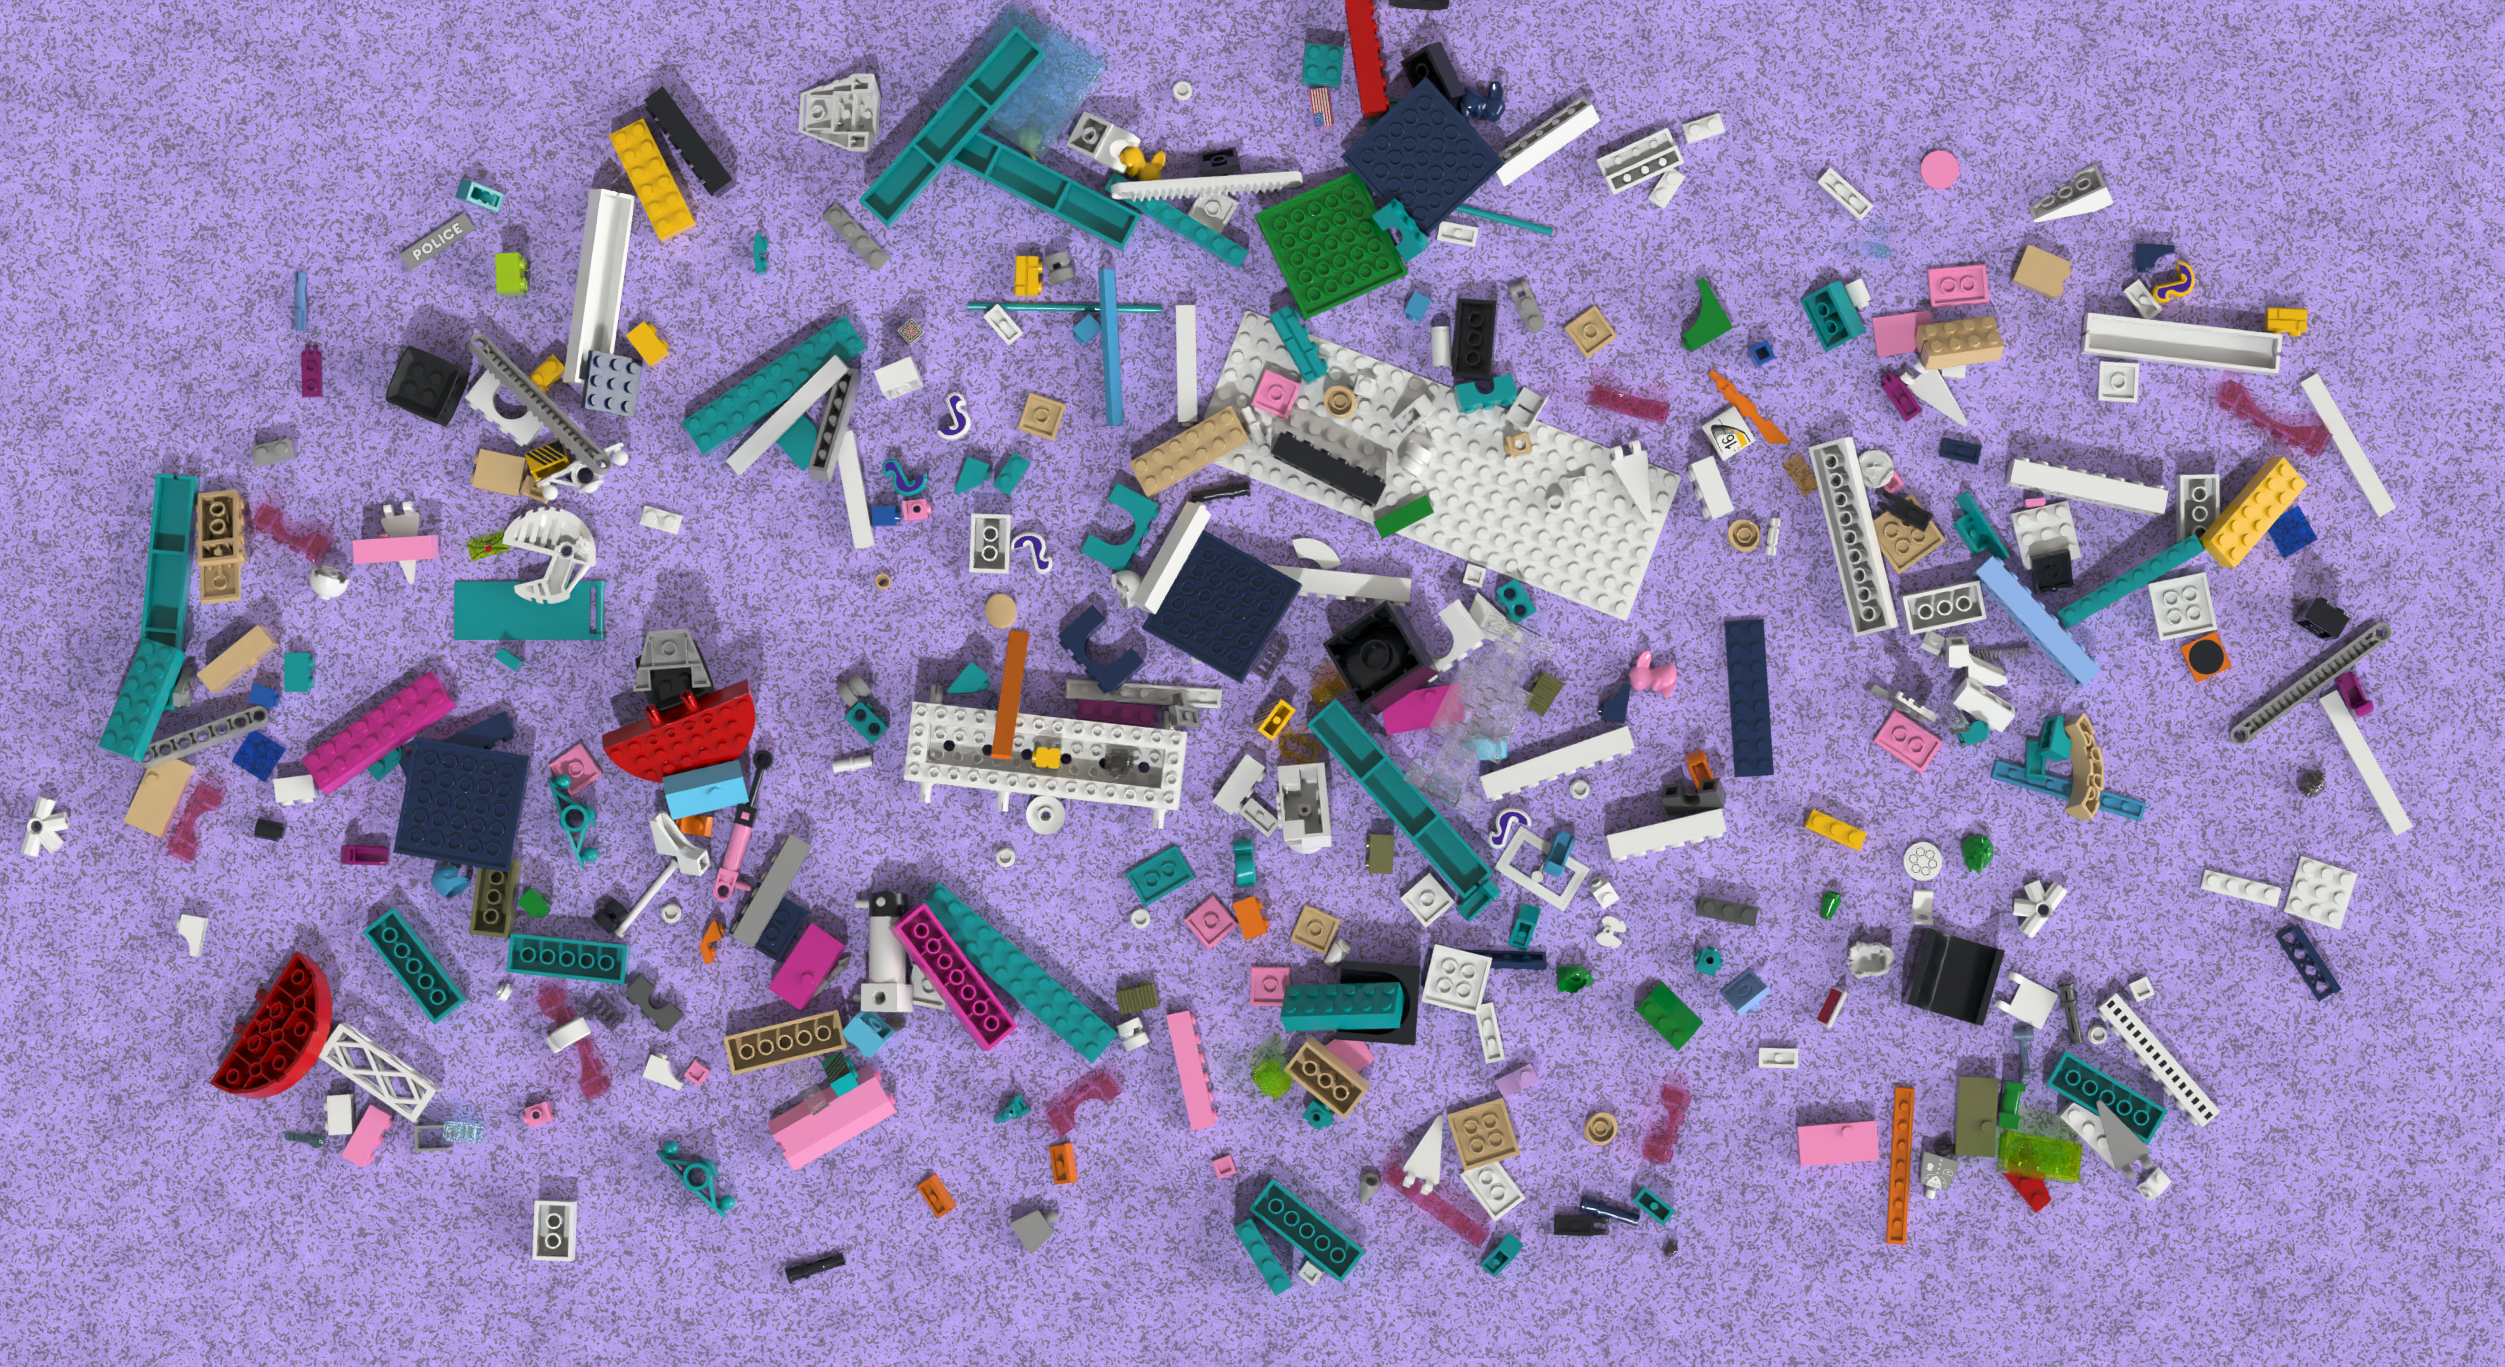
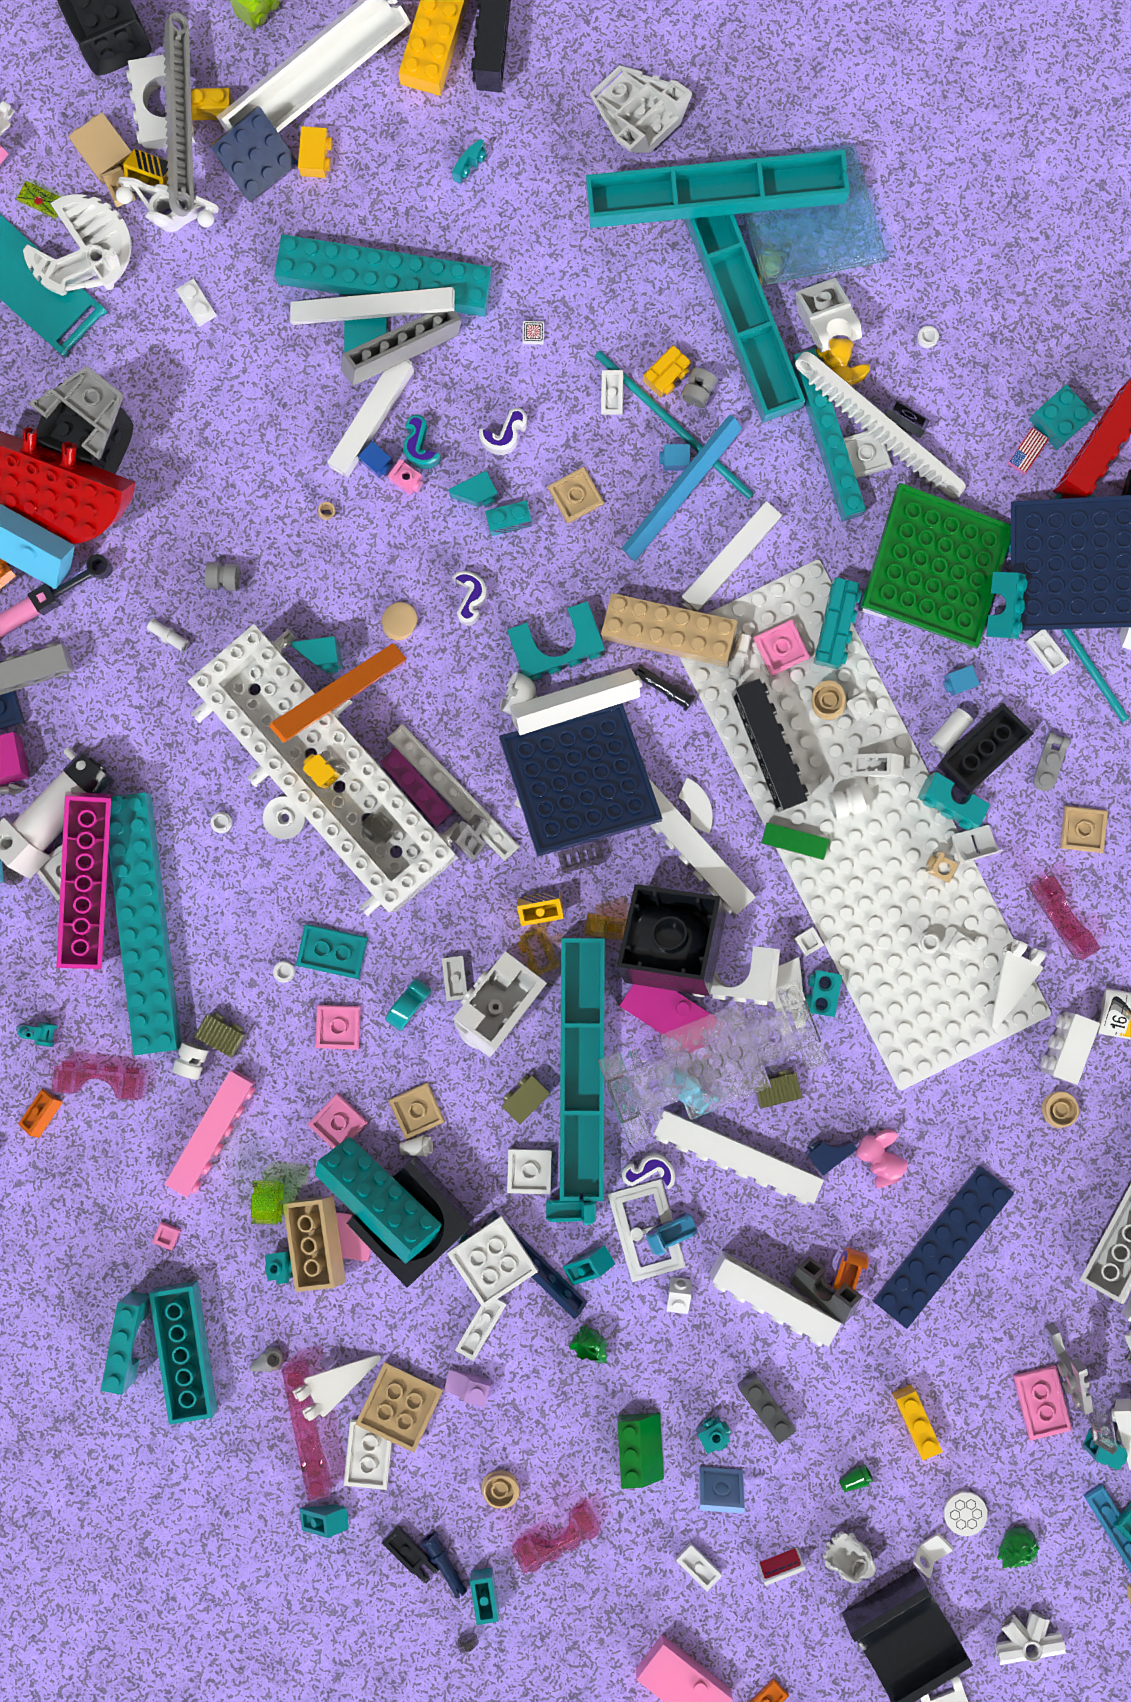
camera: 45 degrees right, 0 degrees up
light grey plate [822,203,891,272] -> none
teal brick [844,701,889,745] -> none
white brick [874,357,924,401] -> none
white brick [969,513,1012,575] -> none
dark blue arch [1058,604,1146,695] -> none
white brick [1212,754,1266,815] -> none
orange brick [1232,896,1270,941] -> none
white plate [1298,1259,1325,1286] -> none
white plate [1570,780,1590,799] -> none
white piece [1596,916,1626,949] -> none
white axle [1765,517,1781,556] -> none

